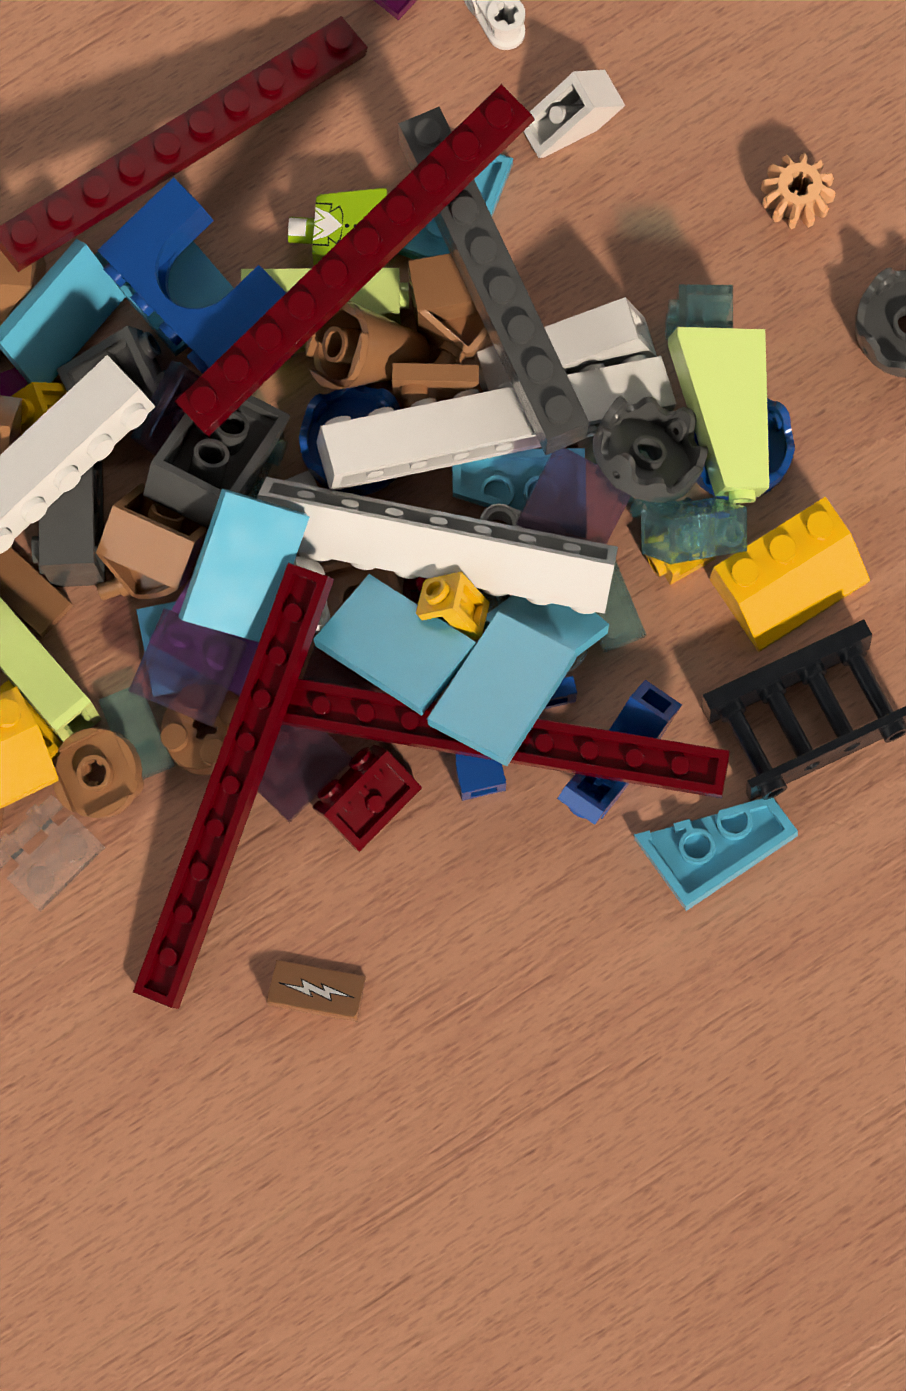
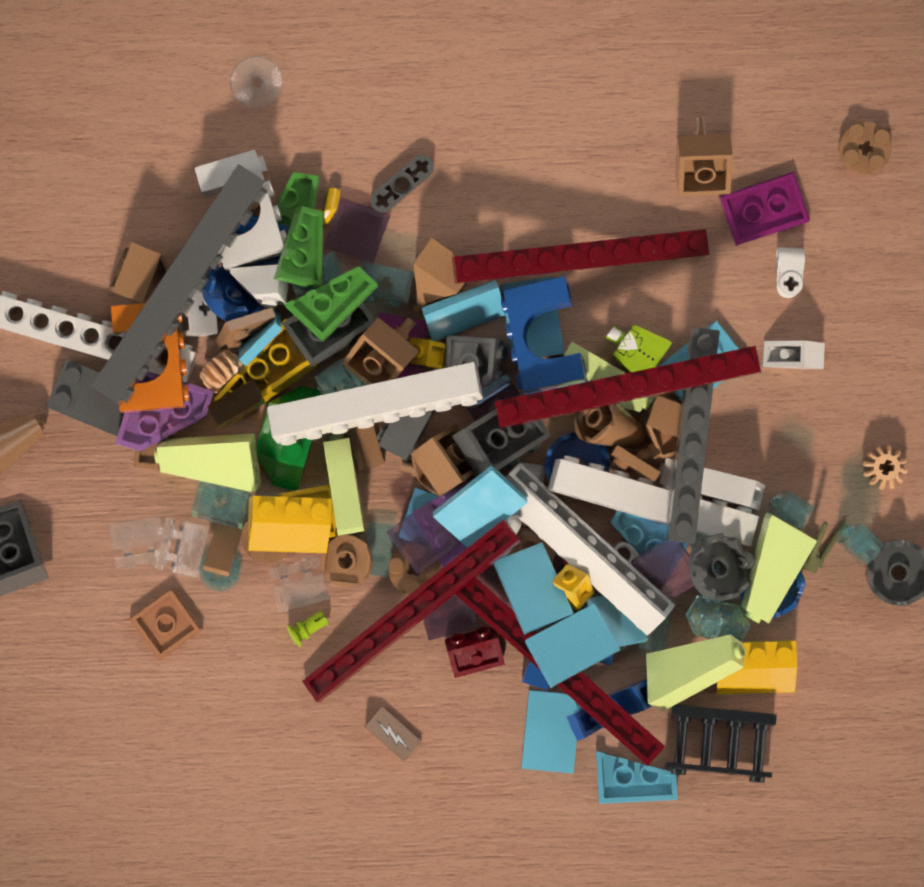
camera: 30 degrees right, 10 degrees up
none -> lime pin [286,610,329,647]
none -> medium azure tile [521,690,580,774]
none -> yellowish green slope [646,635,746,711]
none -> olive plant [799,519,847,573]
none -> clear light blue brick [837,523,885,565]

